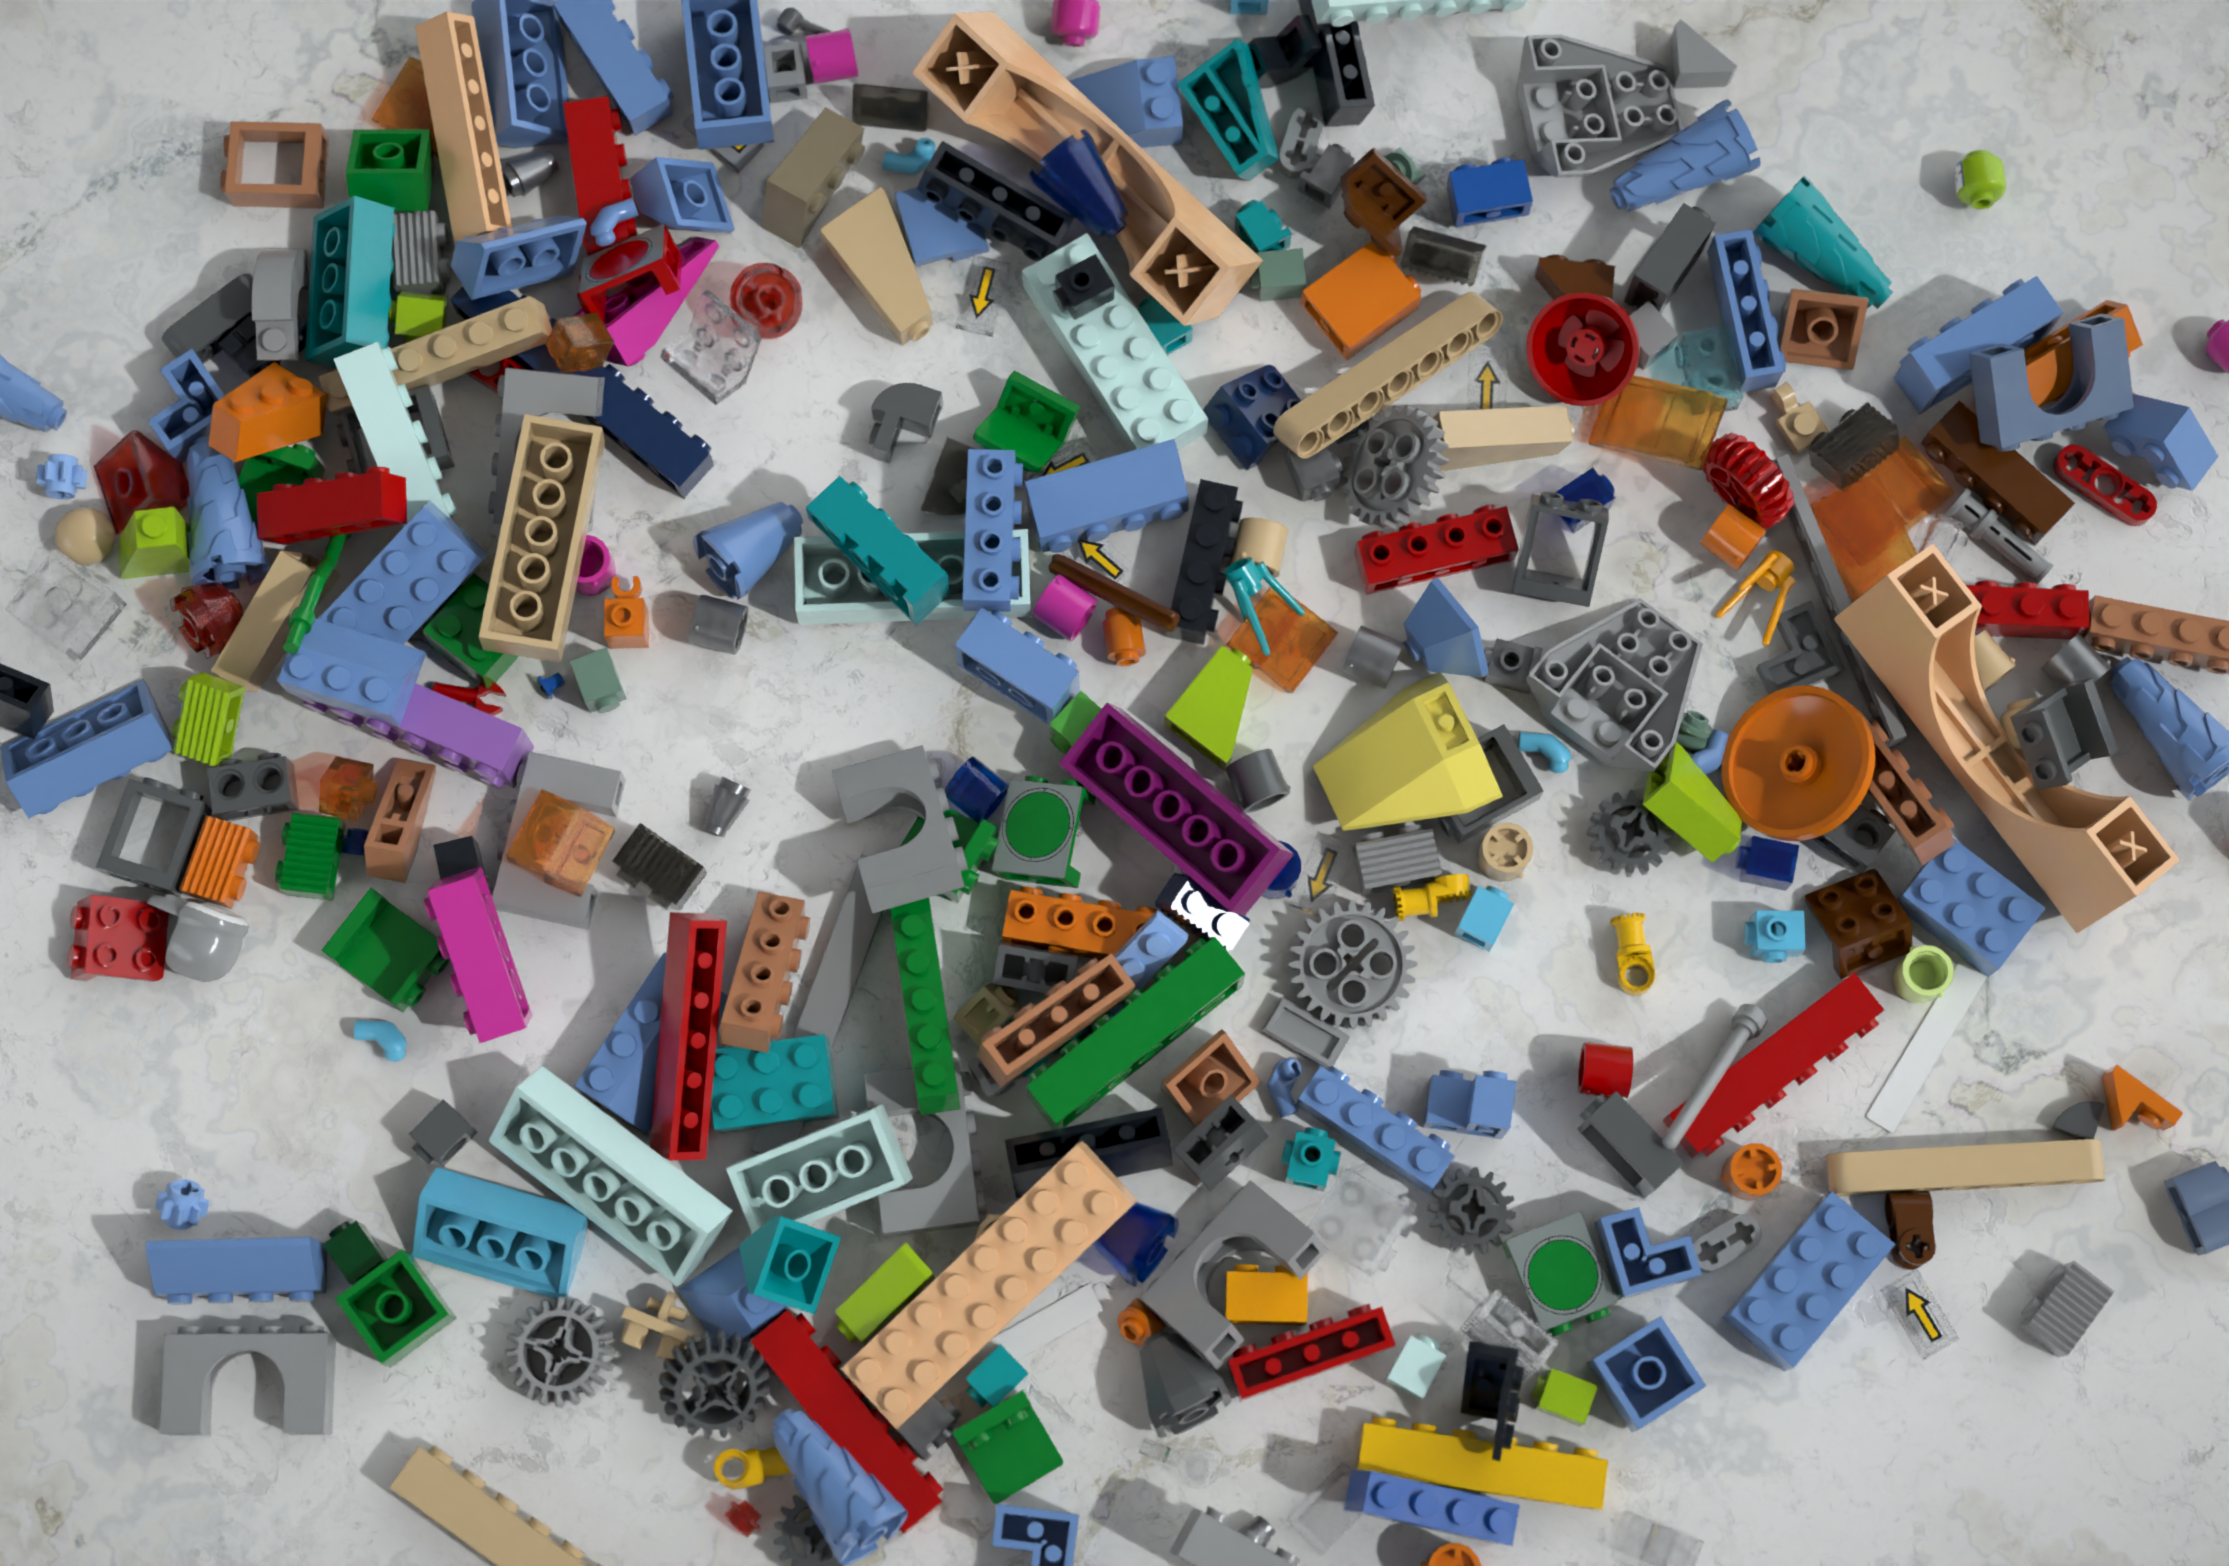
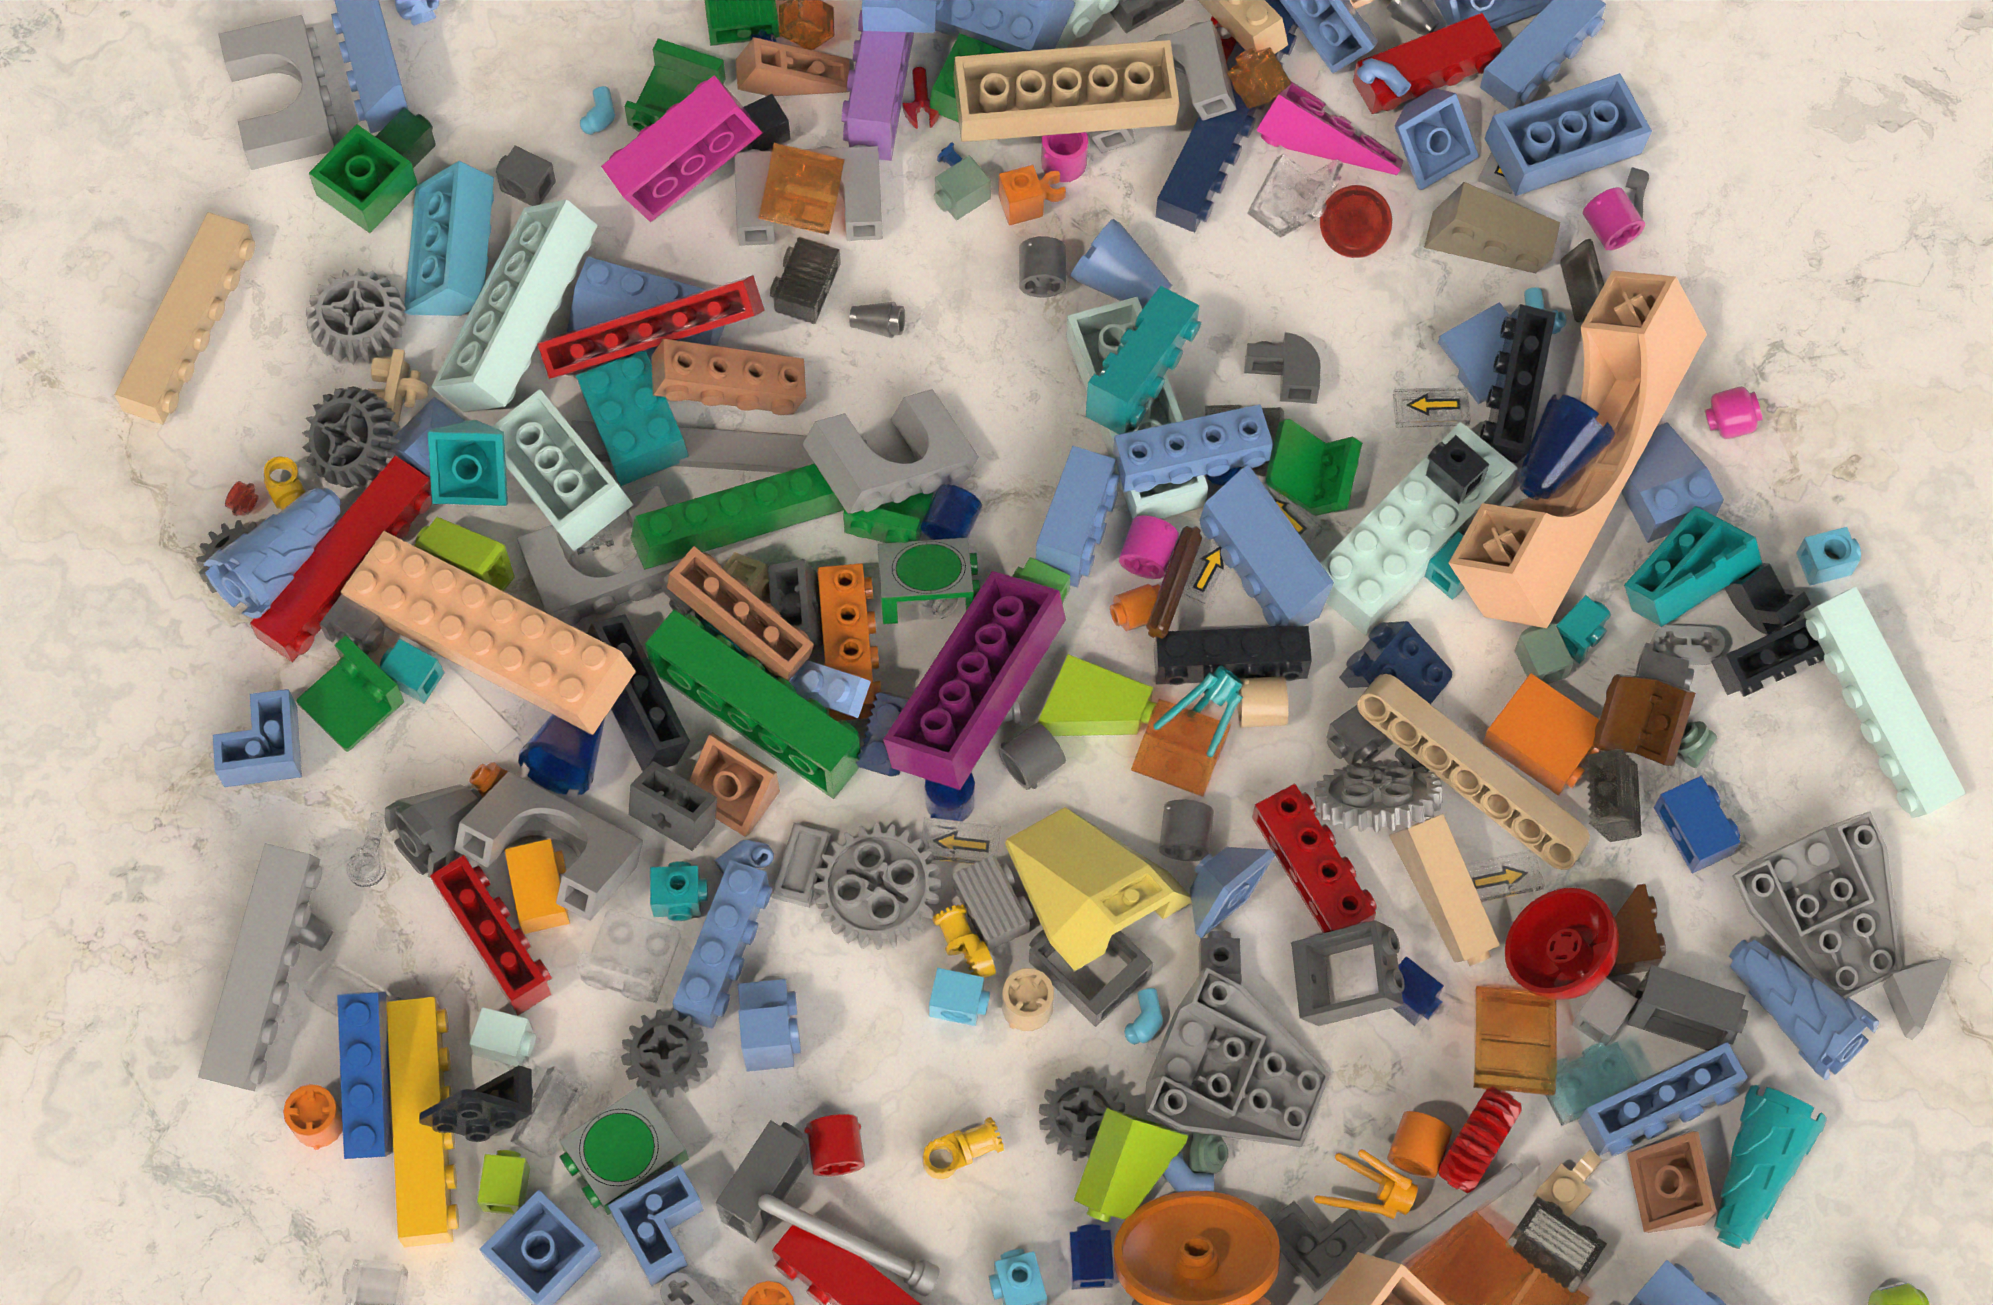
camera: 75 degrees right, 10 degrees down
red panel [577,223,682,325] -> none
light grey brick [763,40,808,103] -> none
tan slope [820,186,933,345] -> none

